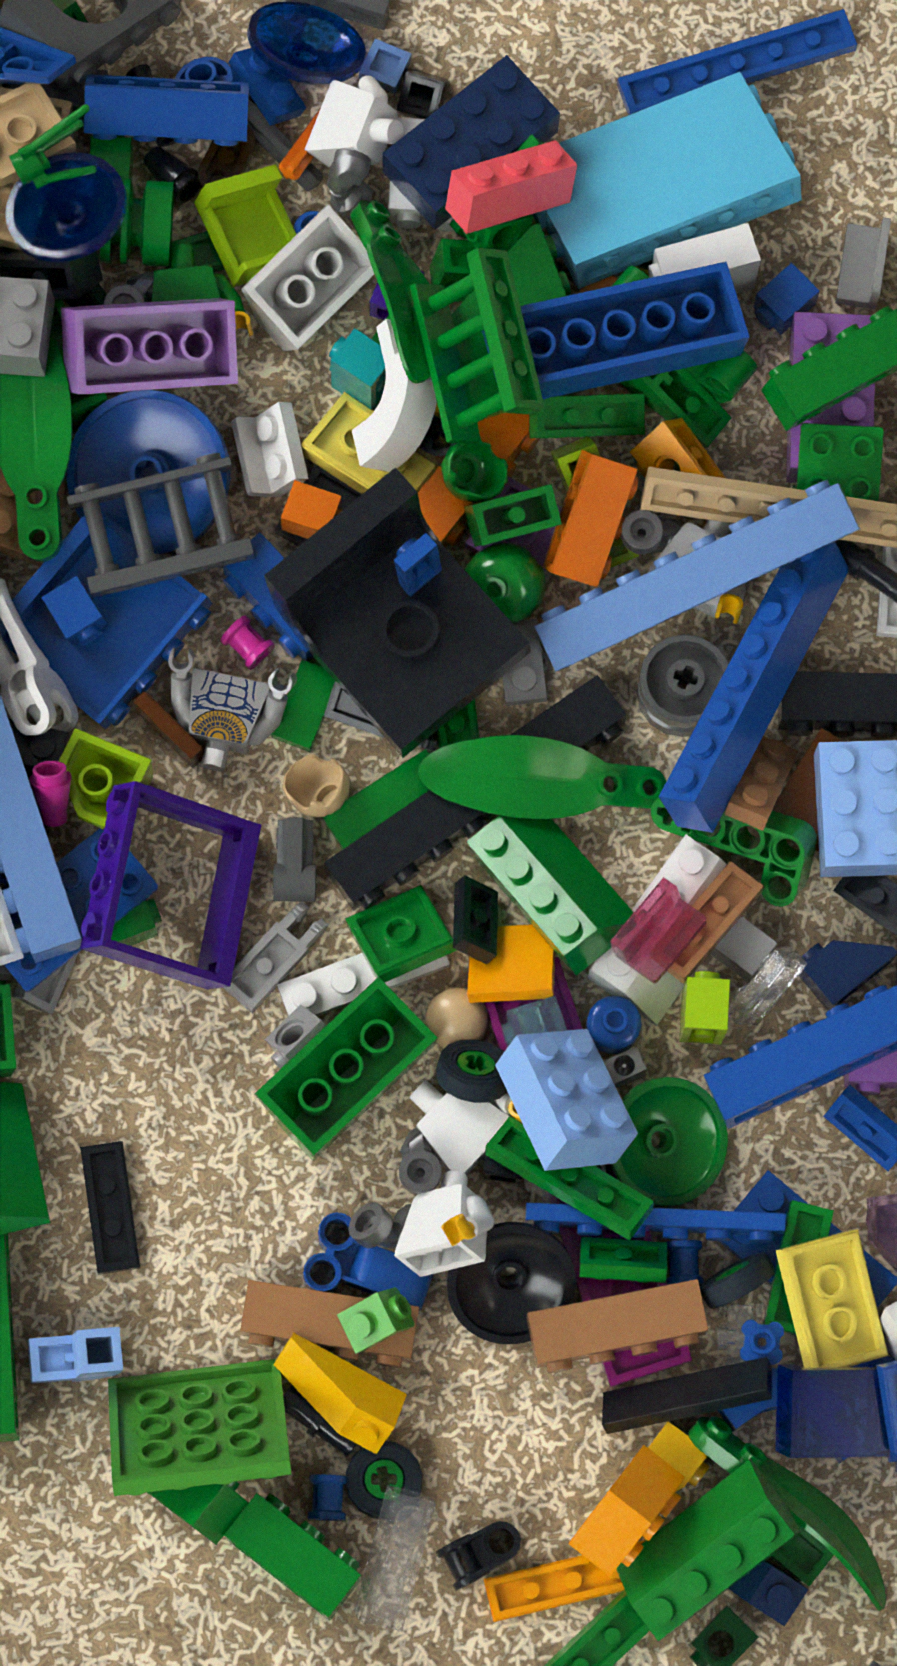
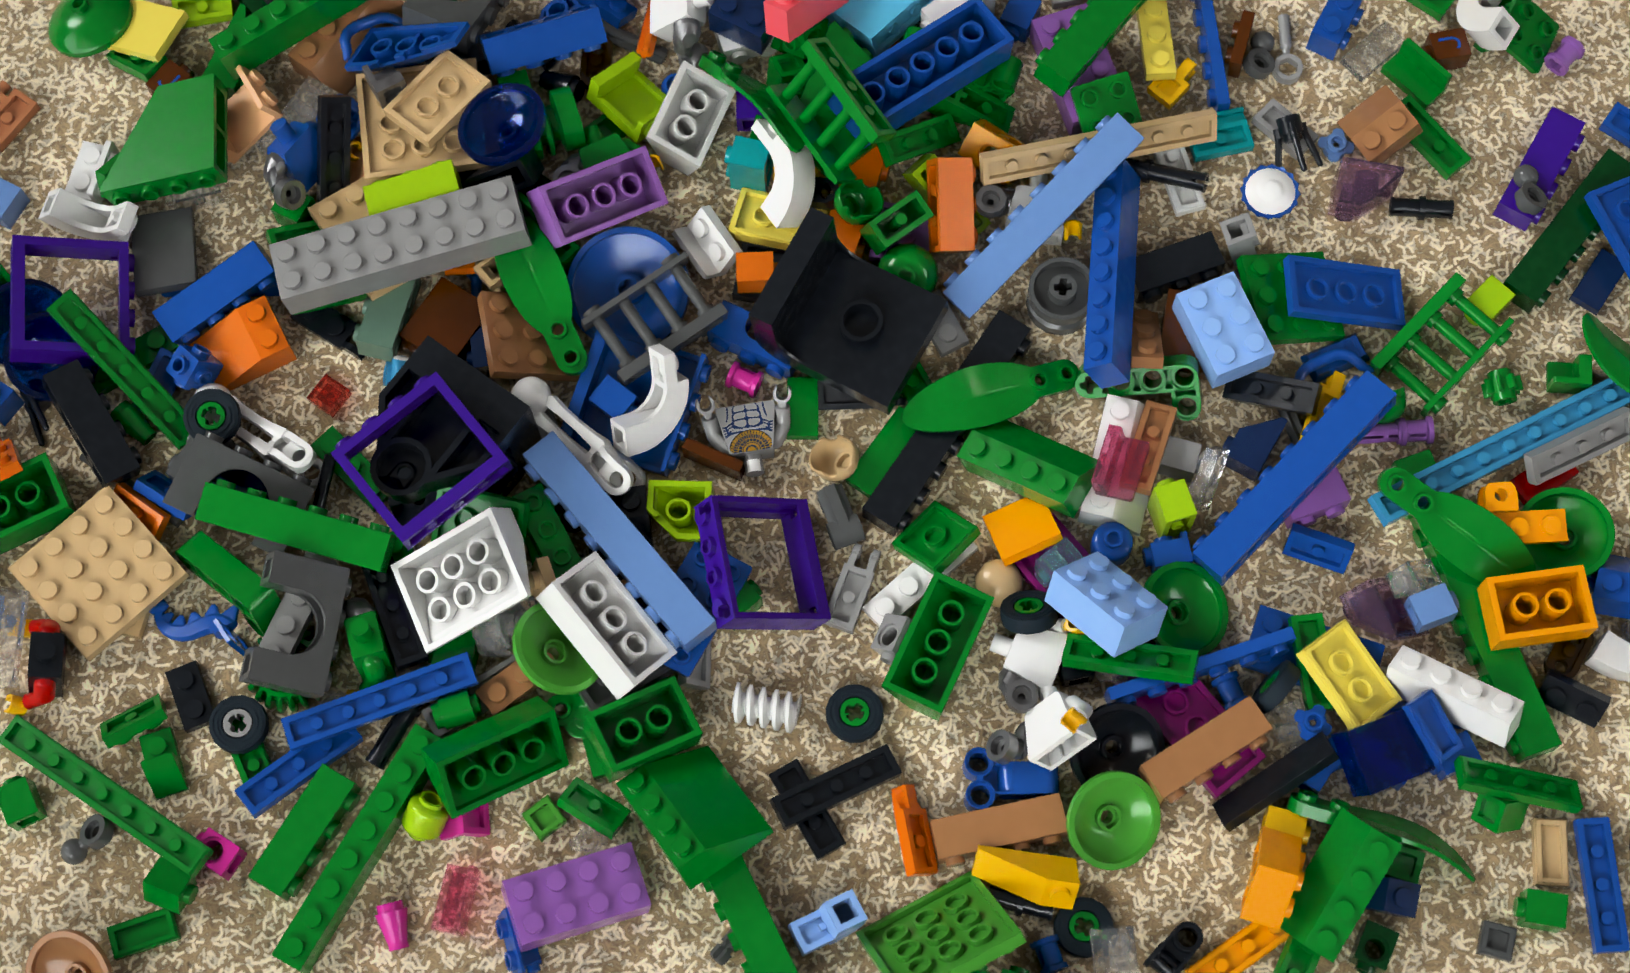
camera: 15 degrees left, 5 degrees down
green plant [9,104,97,189] -> none
dark pink cone [29,761,72,827] -> none
bright green bracket [337,1287,415,1354] -> none
blue plate [394,533,442,597] -> none
black plate [453,875,498,964] -> none
green plate [579,1237,667,1283] -> none
light grey piece [603,1047,647,1088] -> none
none -> white arch [610,343,689,457]
none -> white piece [731,682,802,733]
none -> black plate [770,744,902,831]
none -> black bush [826,684,884,743]
none -> orange hinge [892,784,938,877]
none -> bright green dish [1066,770,1161,870]
none -> blue brick [1142,531,1193,573]

